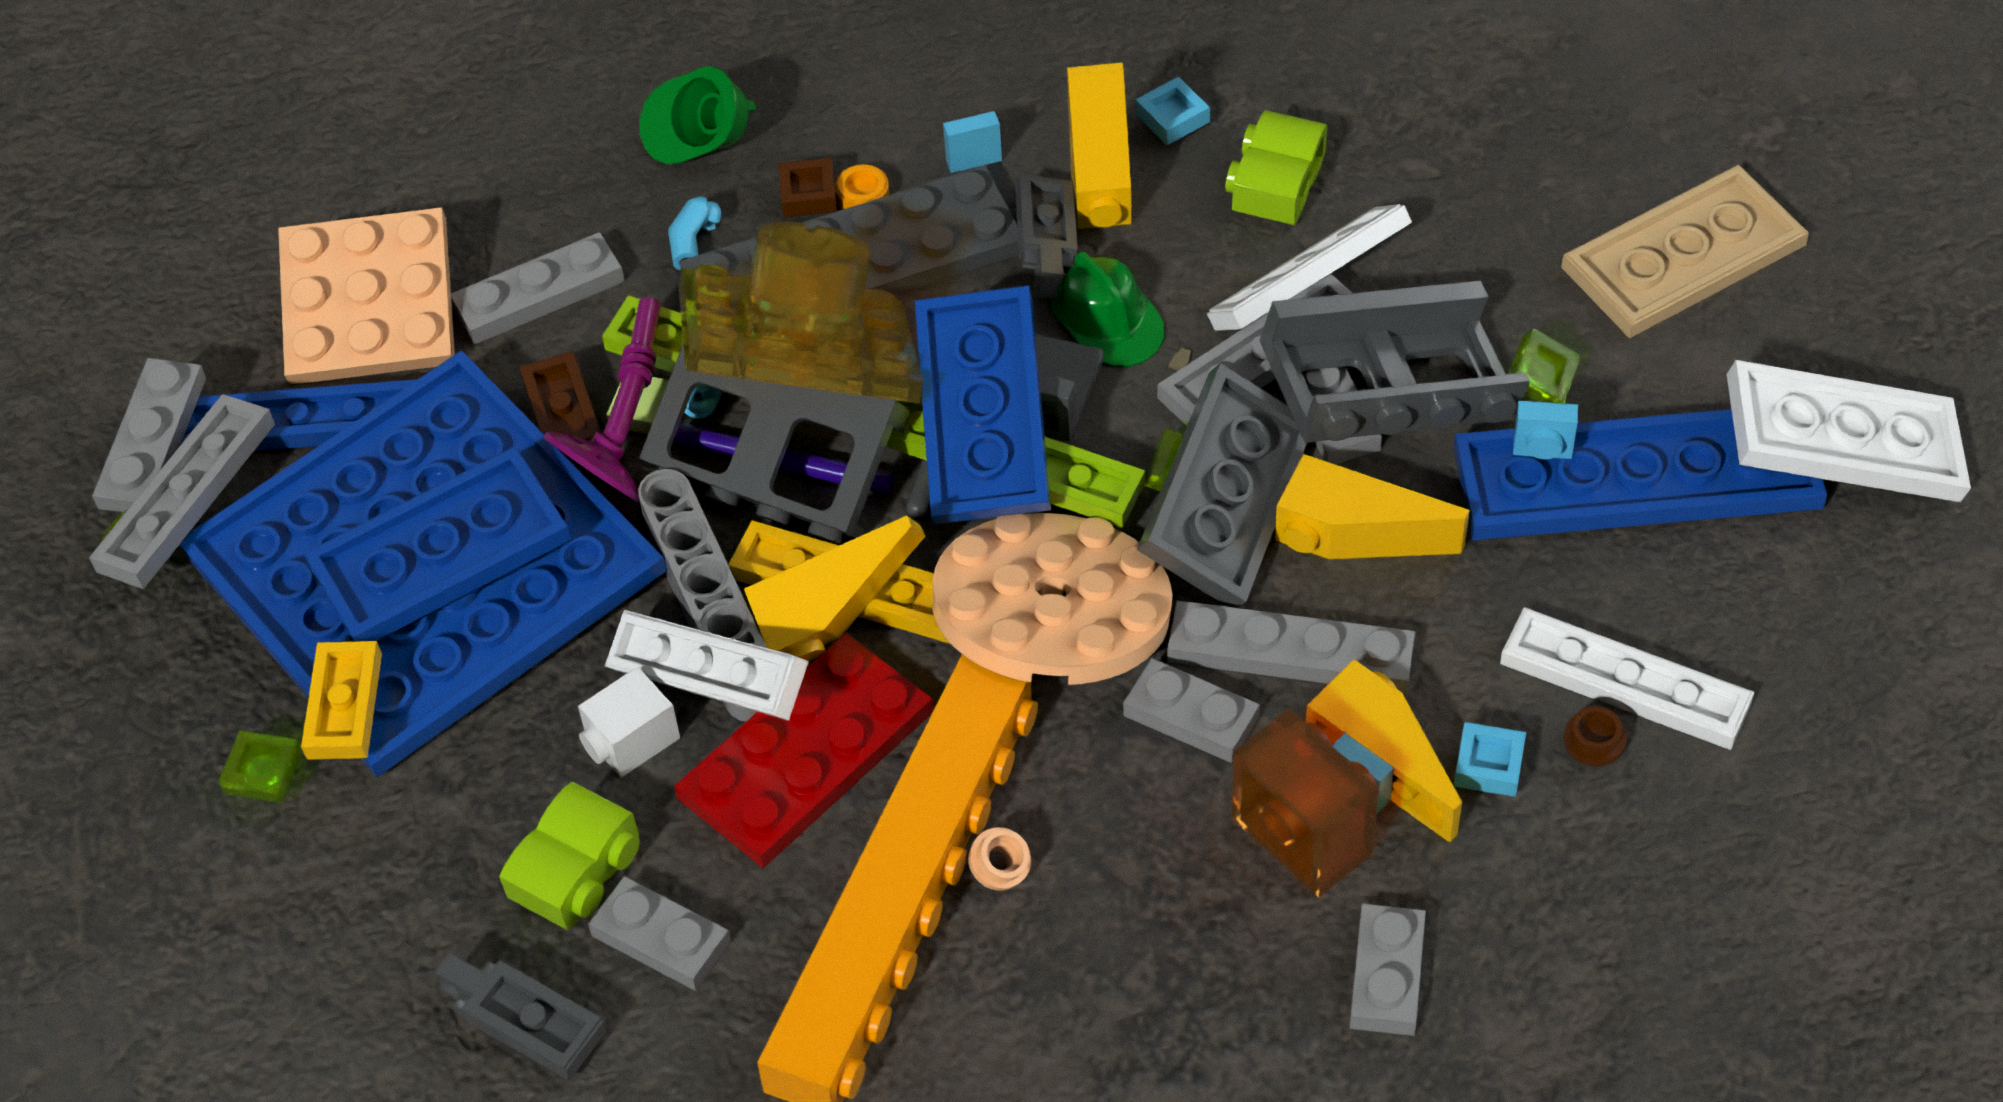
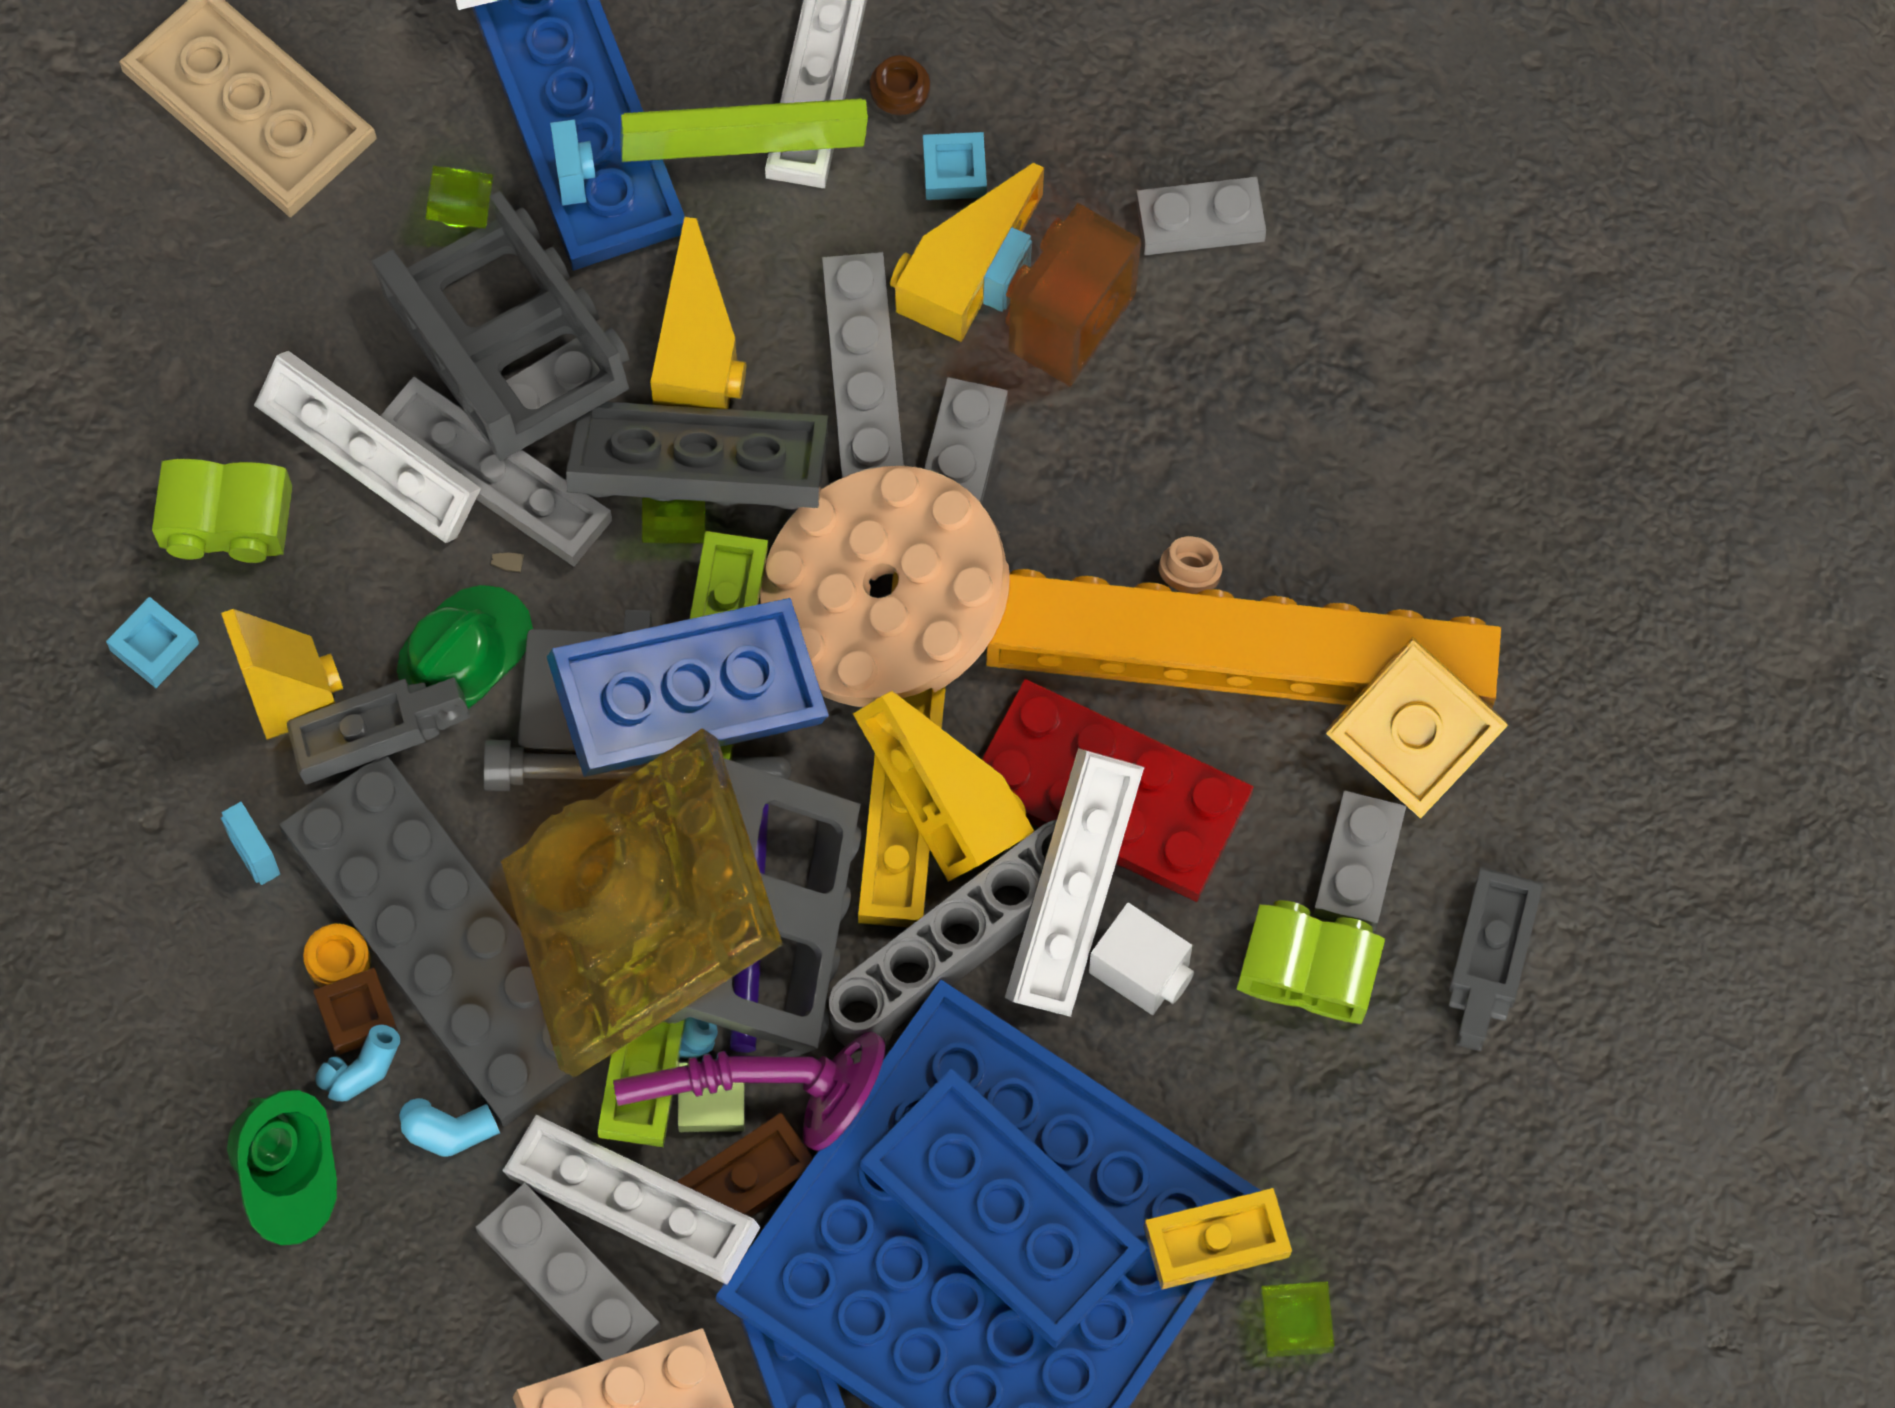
camera: 110 degrees left, 15 degrees up
none -> medium azure arm [315,1025,400,1101]
none -> white tile [503,1115,760,1285]
none -> lime tile [620,98,868,162]
none -> yellow tile [1326,637,1508,819]

